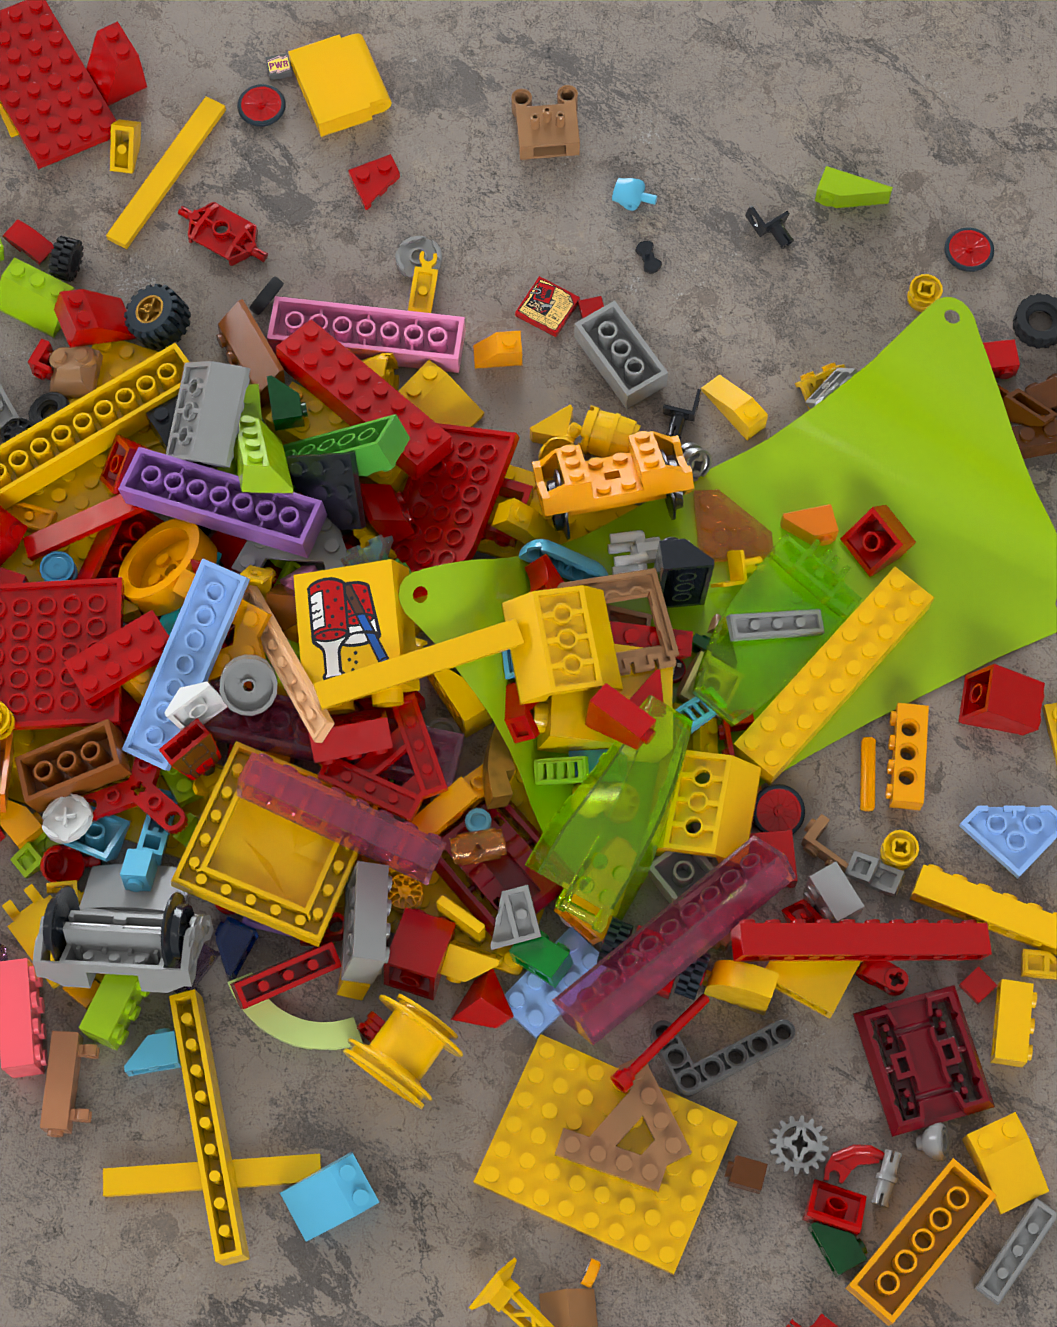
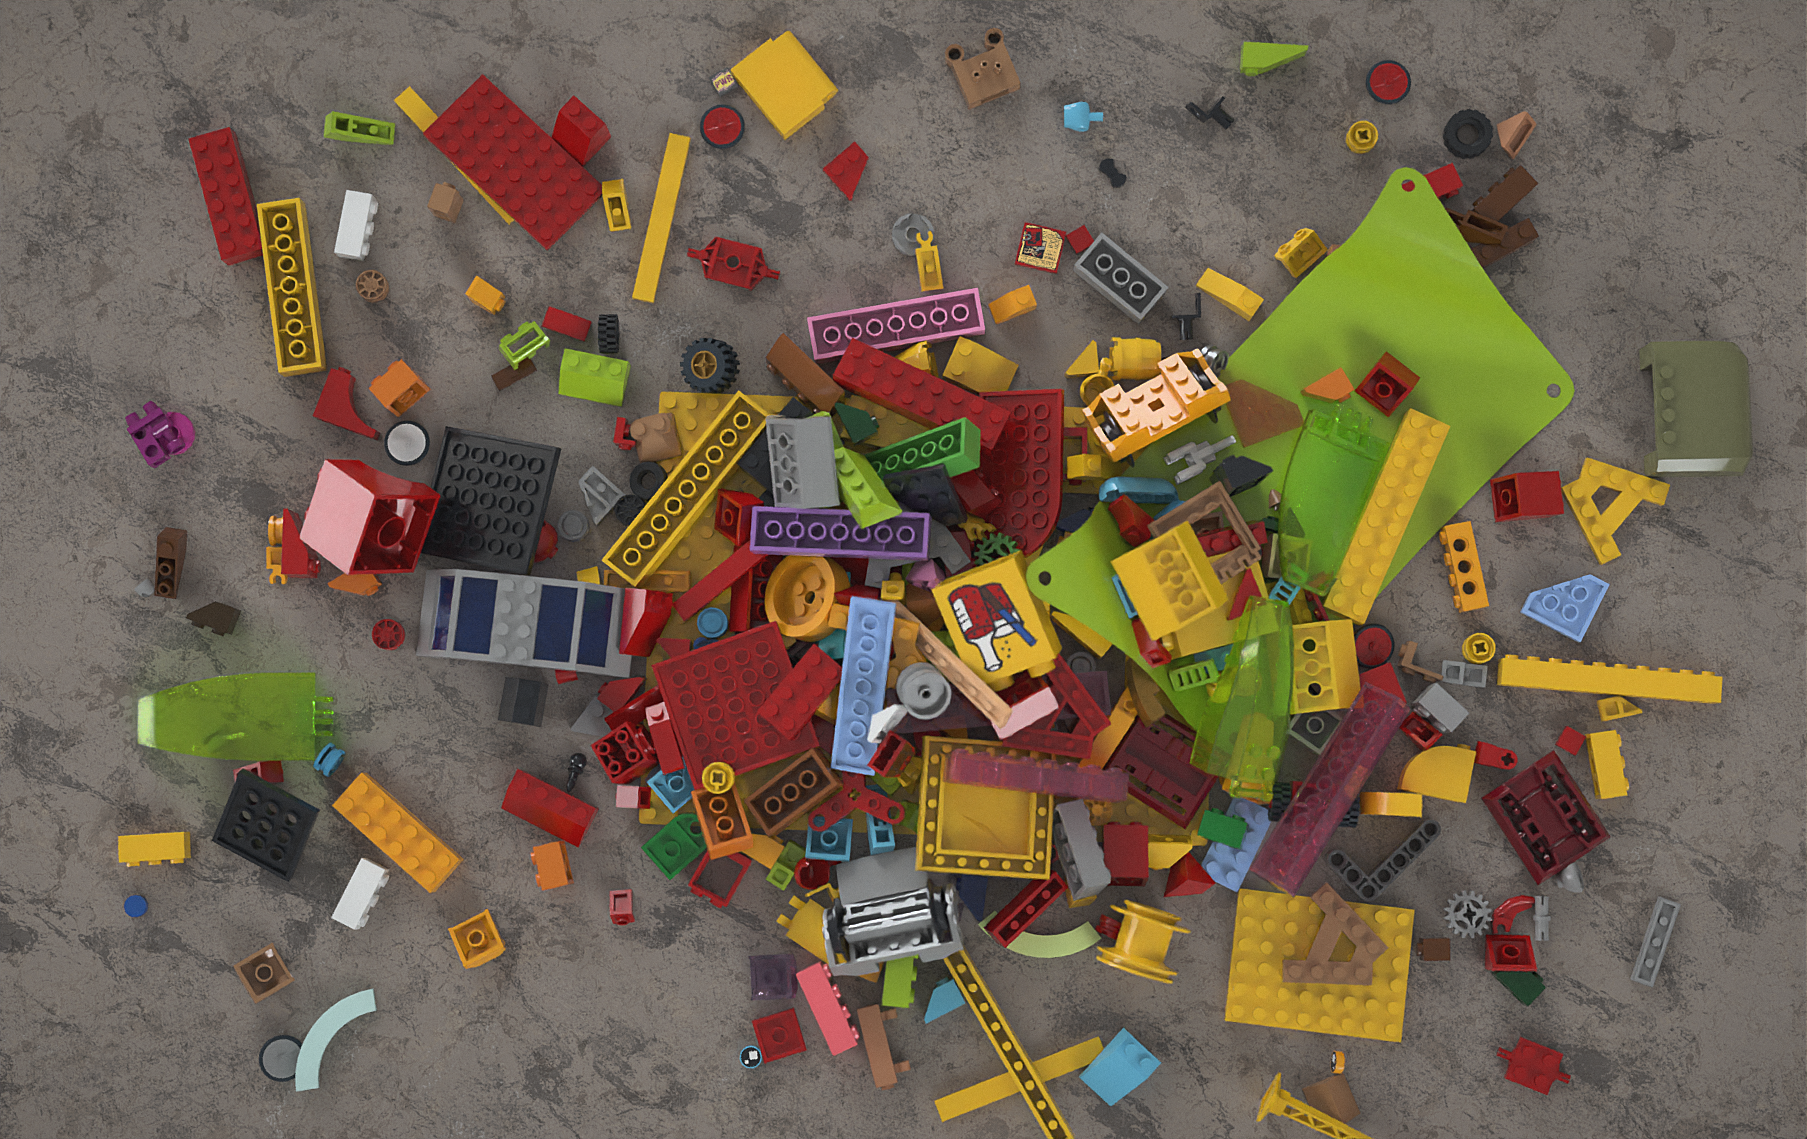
camera: 15 degrees left, 15 degrees up
white tile [42,794,93,844] -> none
red slope [54,289,137,348] -> none
medium azure brick [120,849,158,892] -> none
black tyre [249,276,284,316] -> none
yellow tile [313,618,524,710] -> none
clear light blue slope [341,534,394,567] -> none
yellow tile [436,895,486,946] -> none
clear orange piece [450,827,507,866] -> none
medium azure tile [465,808,492,836] -> none
light grey wing [490,885,542,950] -> none
red slope [585,683,656,750] -> none
red piece [610,994,710,1093] -> none
yellow bracket [711,550,764,588] -> none
light grey tile [726,609,825,641] -> none
red brick [731,919,992,962] -> none
light grey wing [805,368,858,409] -> none
light orange brick [845,1158,997,1326] -> none
light orange axle [860,737,876,812] -> none
yellow slope [962,1112,1049,1215] -> none

